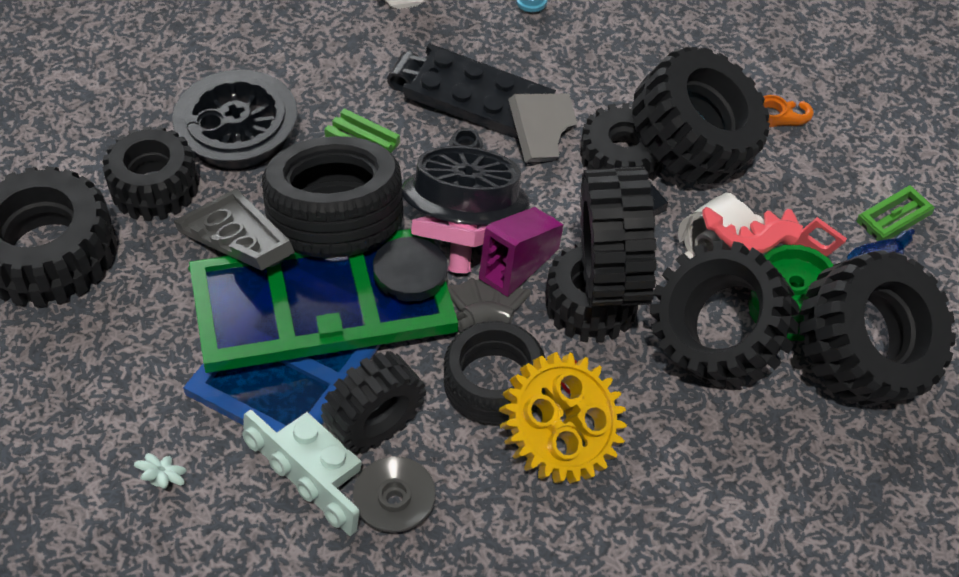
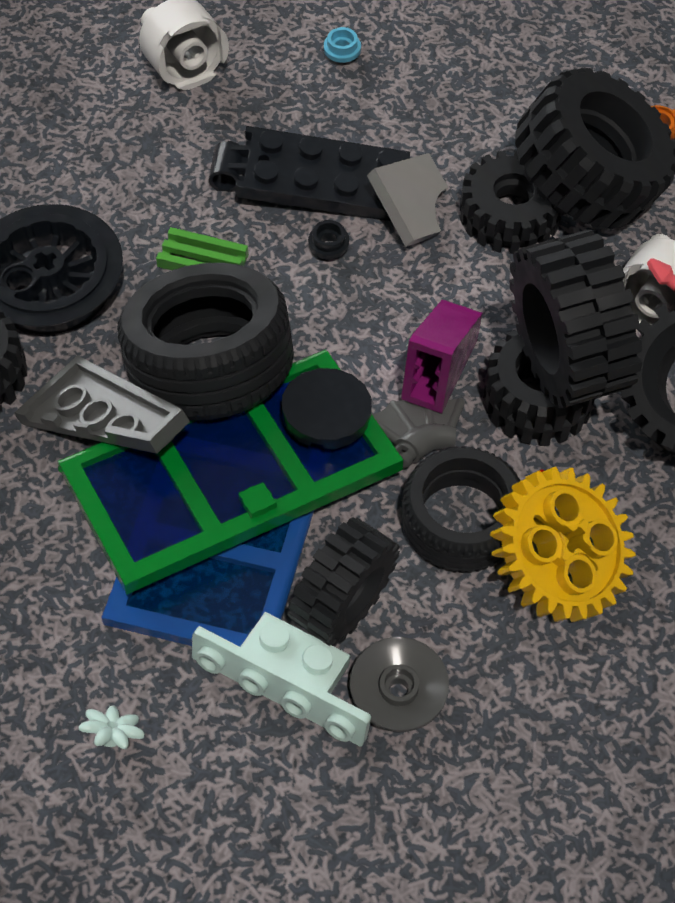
camera: 15 degrees left, 5 degrees up
black piece [402,146,530,225] -> none
bright pink tile [411,215,488,273] -> none

